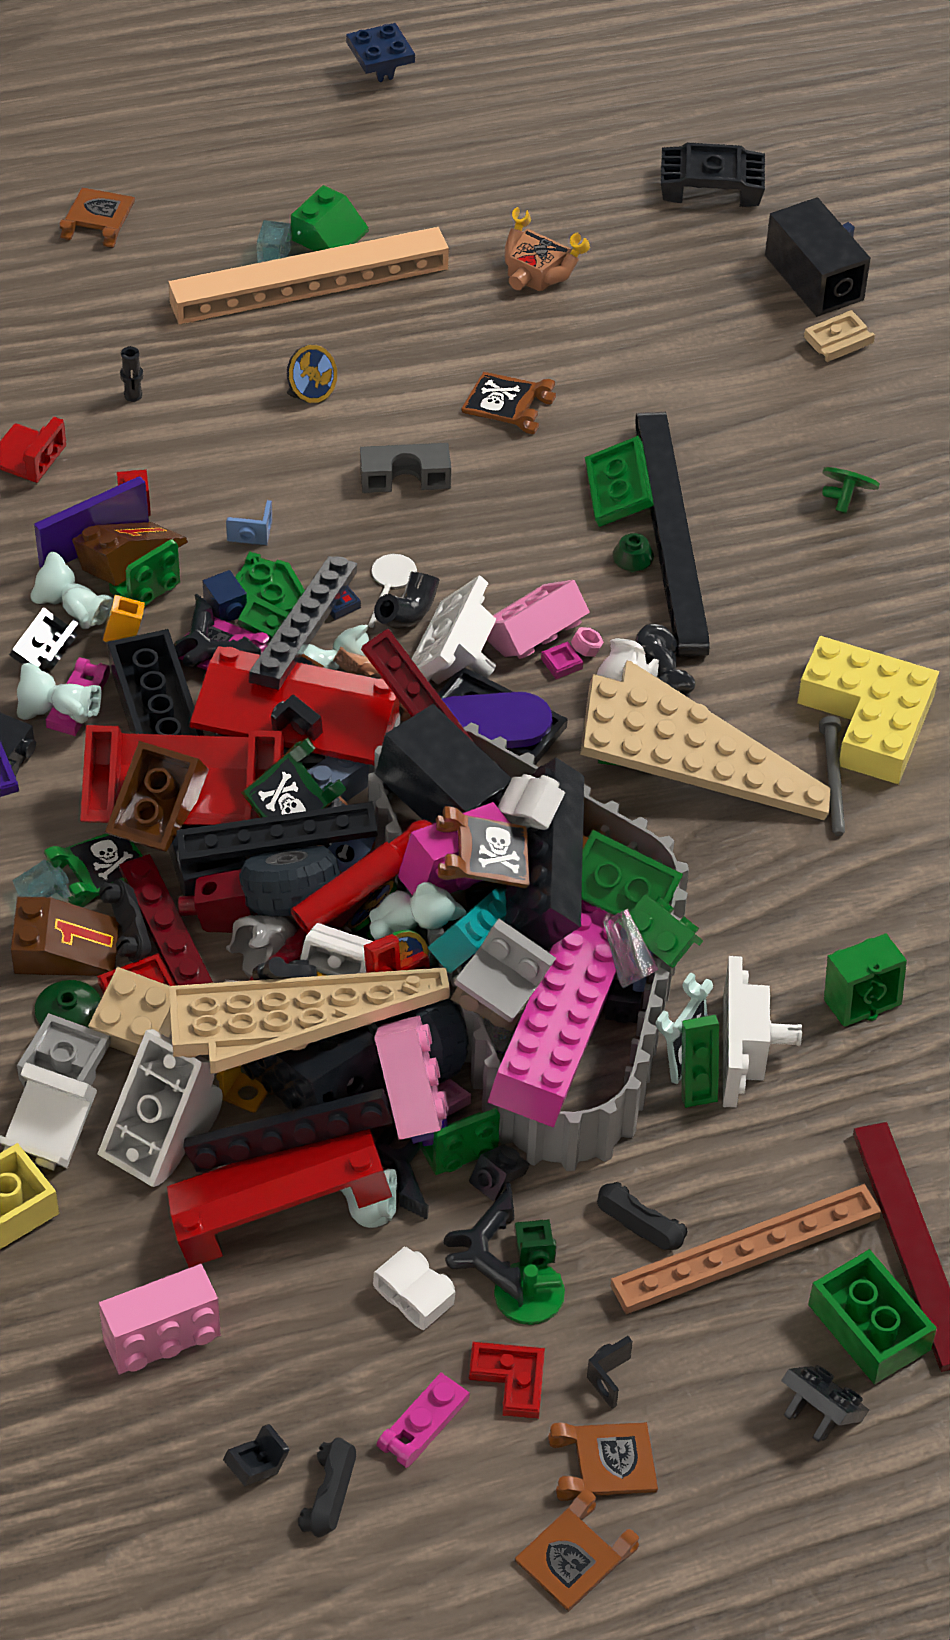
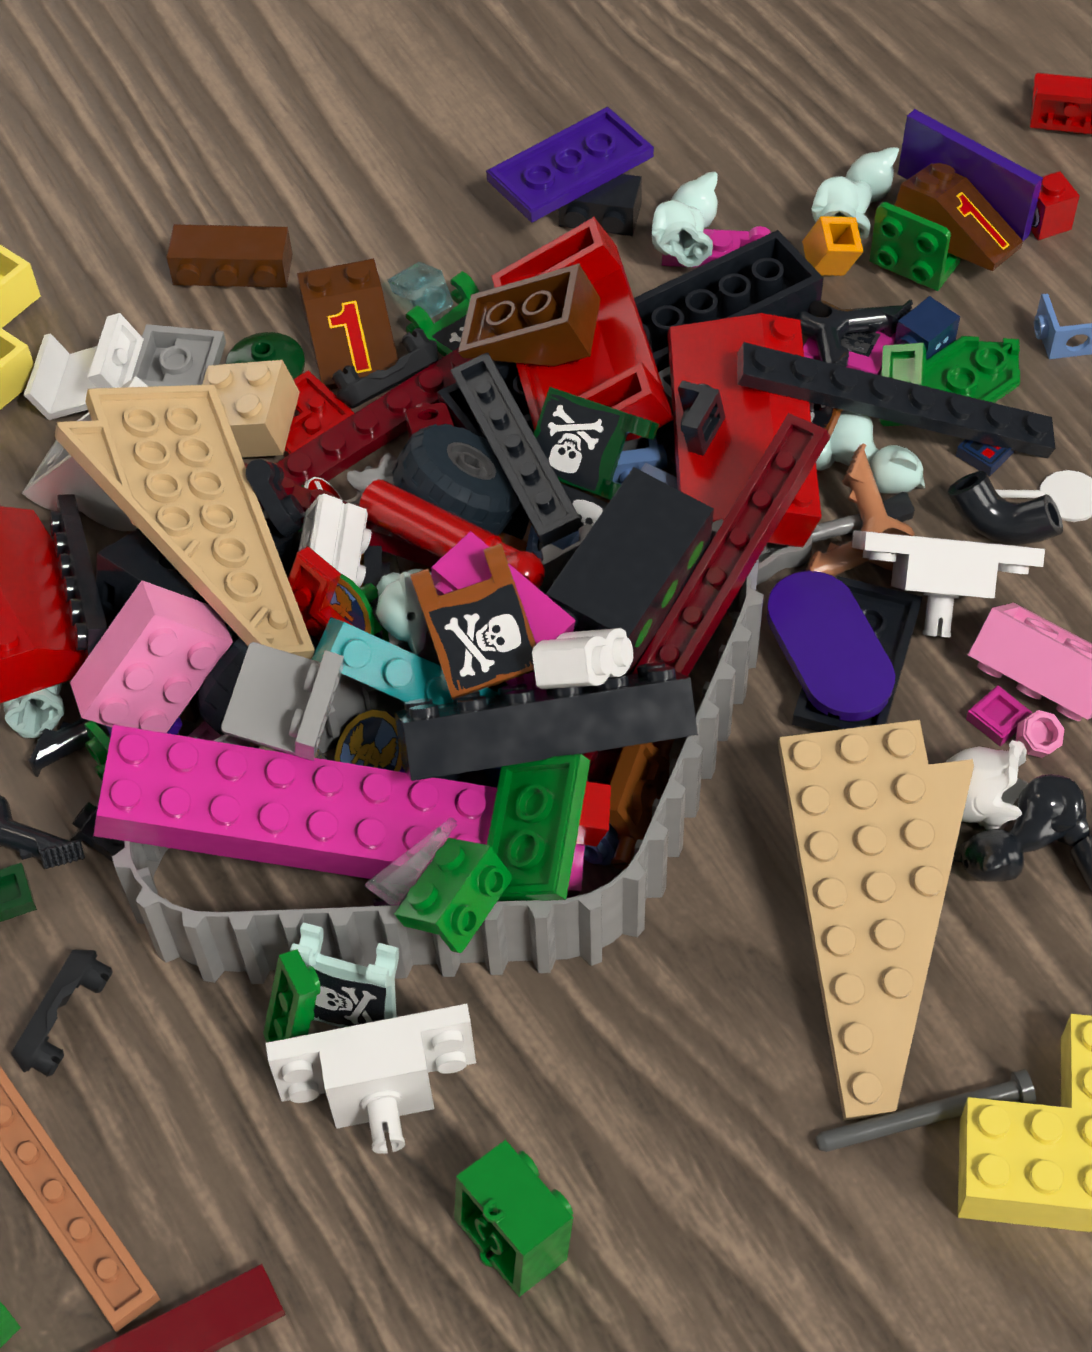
camera: 80 degrees right, 5 degrees up
bracket [9,608,79,671] -> none

